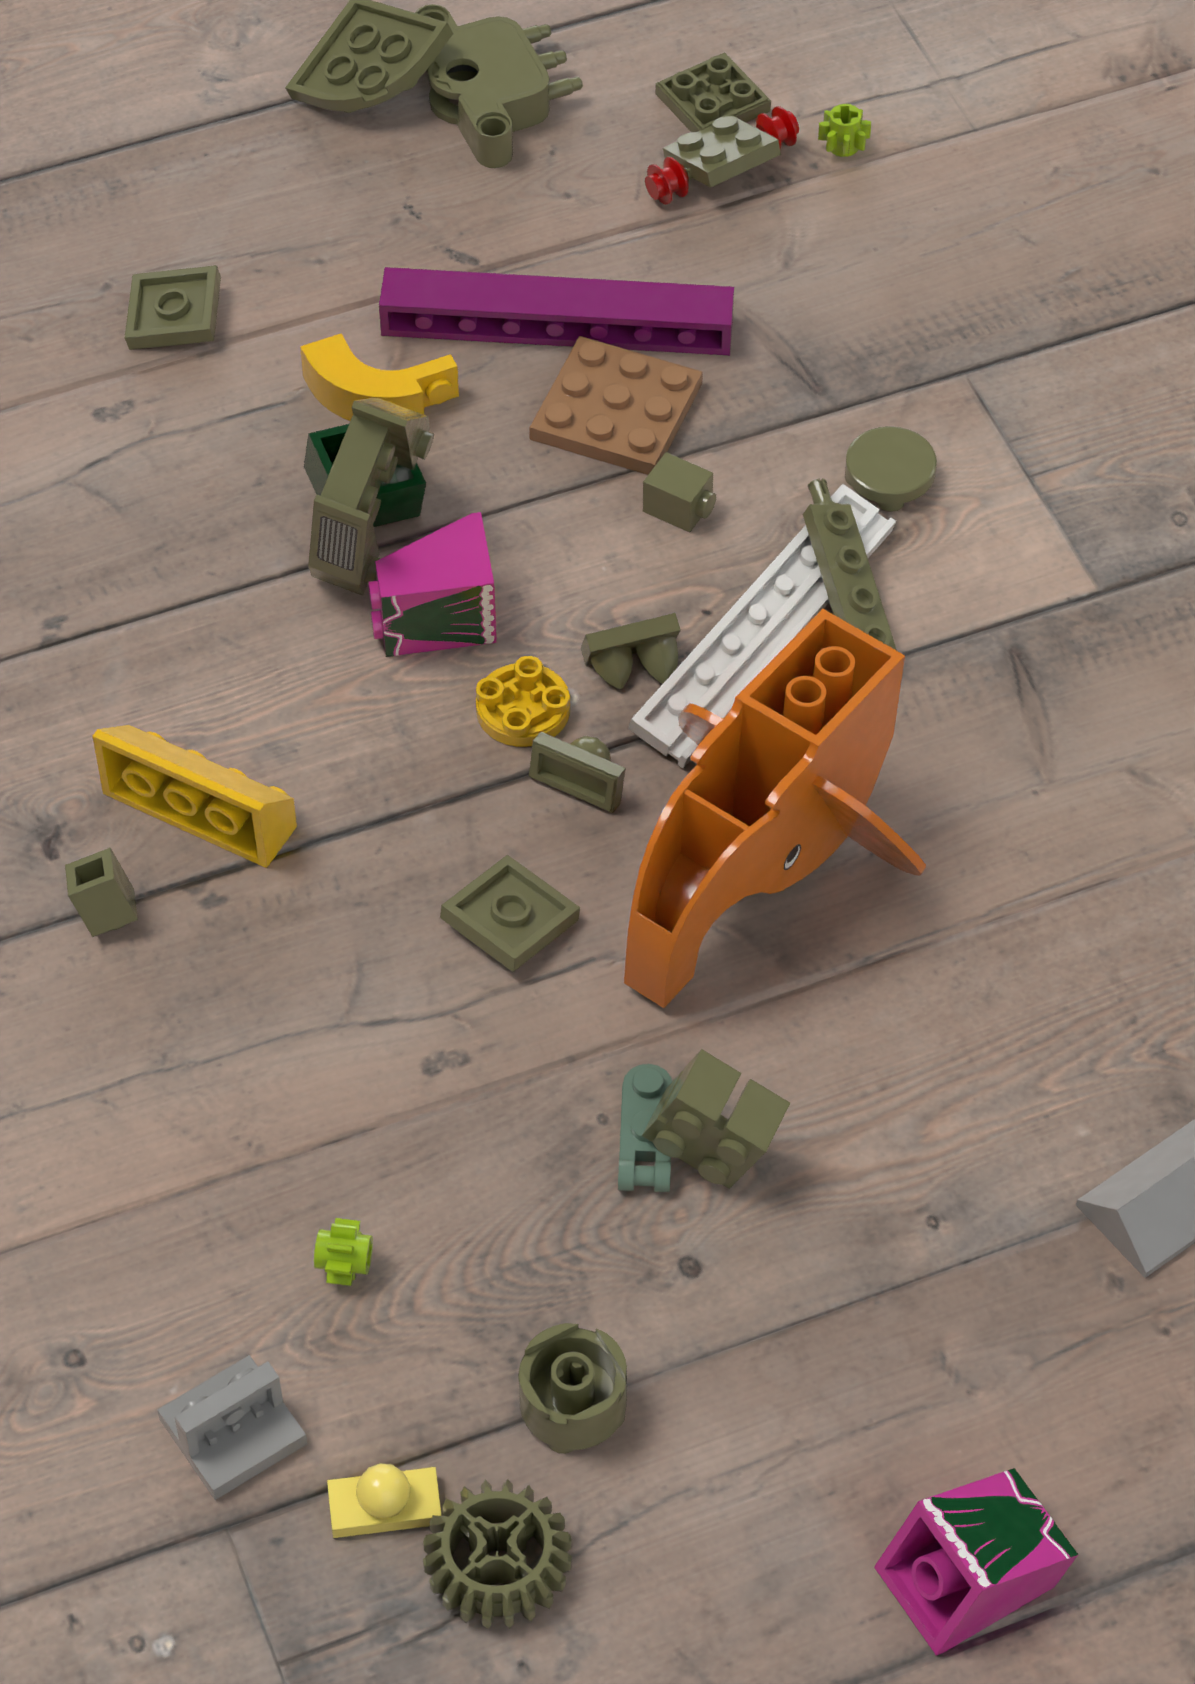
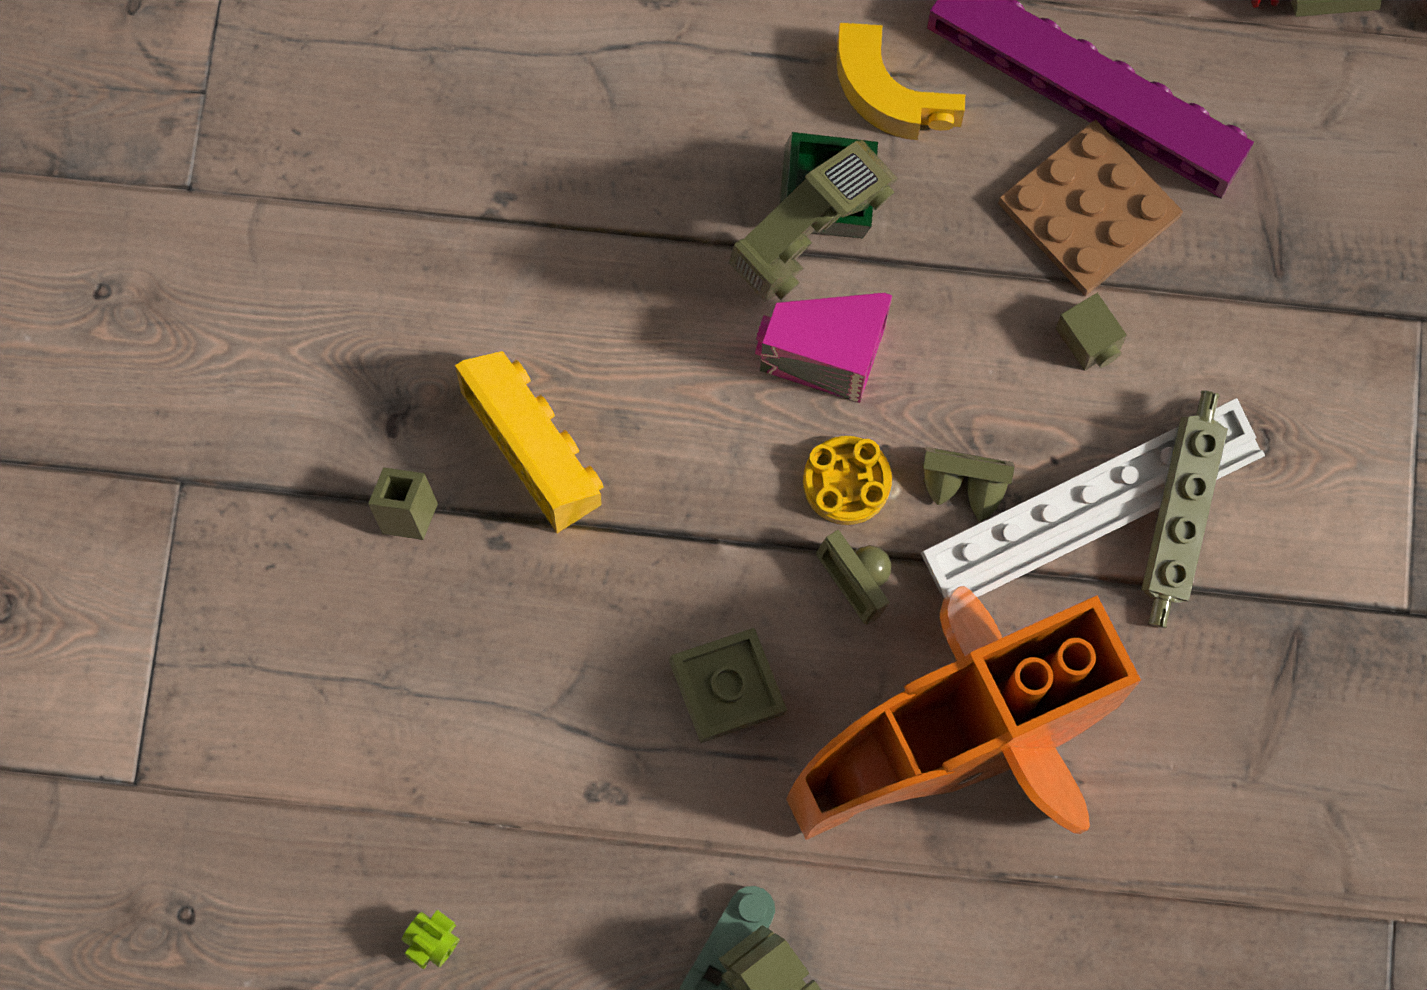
camera: 25 degrees right, 20 degrees up
olive tile [845,426,937,512] -> none

